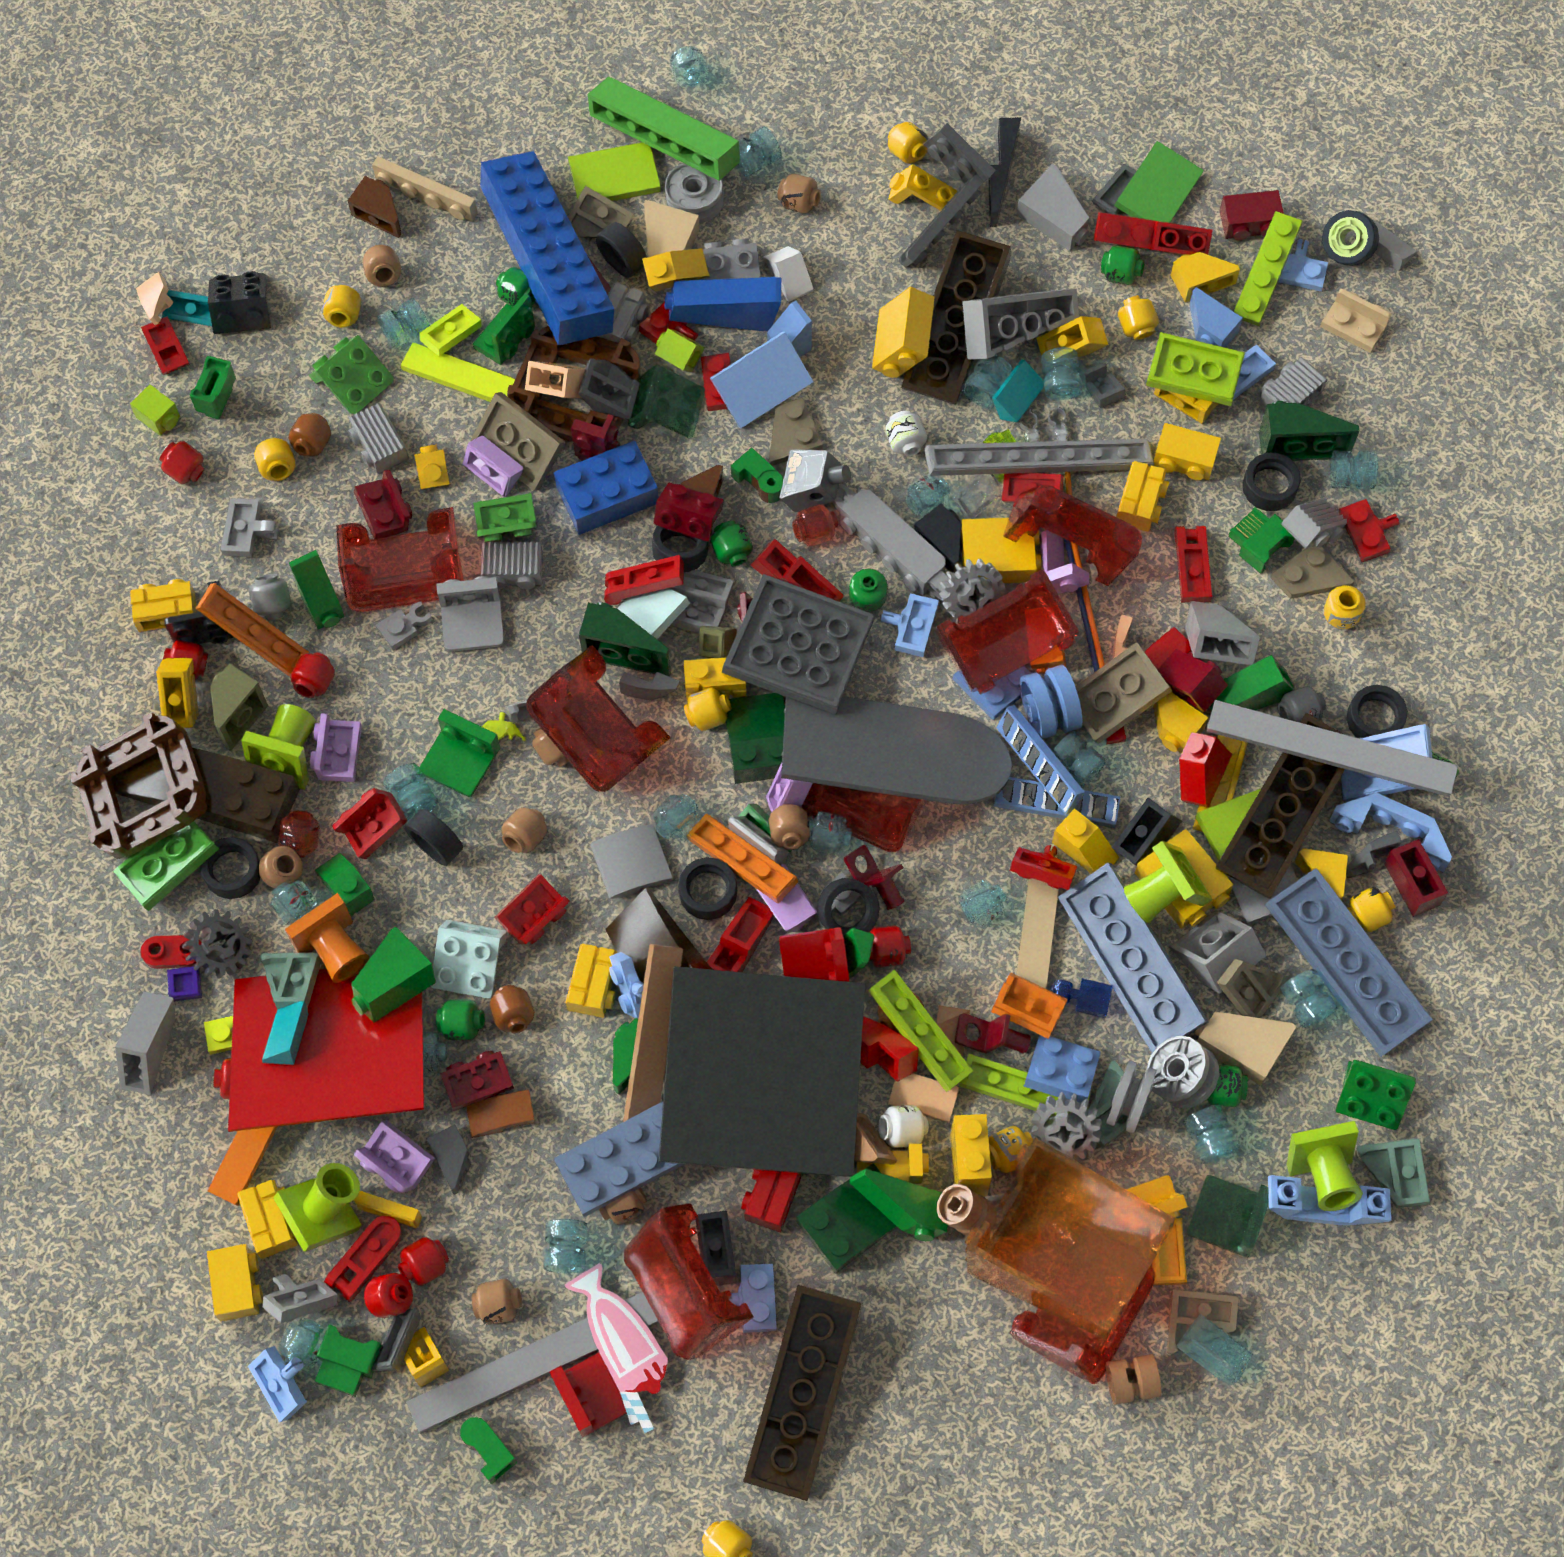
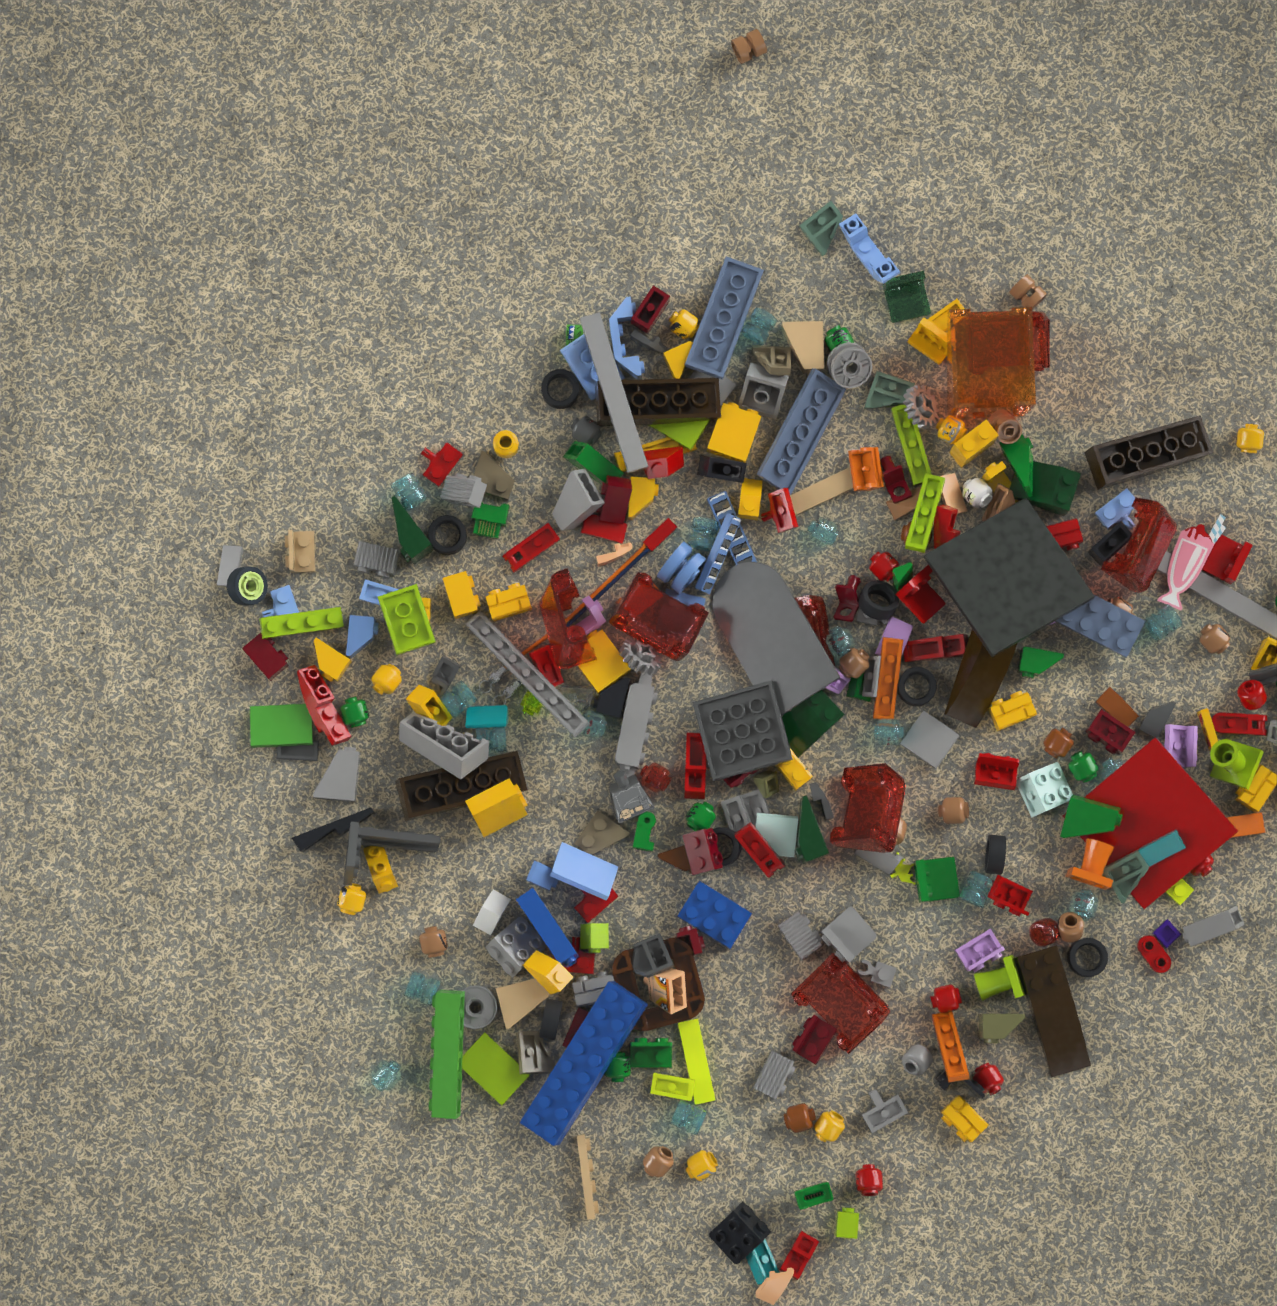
camera: 130 degrees left, 15 degrees up
reddish brown plate [71,713,207,859] -> none
bright green tile [113,821,219,911] -> none
yellow brick [156,658,199,728] -> none
dark grey gear [182,909,253,979] -> none
green slope [289,550,345,630] -> none
bright green bracket [309,335,394,414] -> none
green slope [314,853,375,916] -> none
reddish brown slope [347,176,401,238] -> none
red head [398,1237,449,1286] -> none
yellow bracket [414,444,450,489] -> none
lavender slope [462,436,524,497] -> none
dark tan plate [470,392,566,491] -> none
bright green bracket [473,493,537,542] -> none
light blue plate [609,952,644,1019] -> none
medium nougat tile [623,944,683,1122] -> none
clear green bracket [628,364,705,438] -> none
yellow head [684,687,731,731] -> none
green head [849,568,888,612] -> none
light blue plate [881,593,939,658] -> none
white head [885,411,927,456] -> none
medium blue plate [1024,1035,1101,1103] -> none
clear blue plate [1050,978,1113,1018] -> none
dark tan plate [1075,642,1172,744] -> none
light grey wheel [1106,1060,1157,1134] -> none
lime plant [1123,841,1213,923] -> none
dark tan wing [1166,1289,1239,1354] -> none
clear light blue slope [1177,1314,1253,1385] -> none
clear light blue wheel [1183,1105,1240,1164] -> none
lime plant [1286,1121,1363,1211] -> none
green bracket [1336,1060,1416,1130] -> none

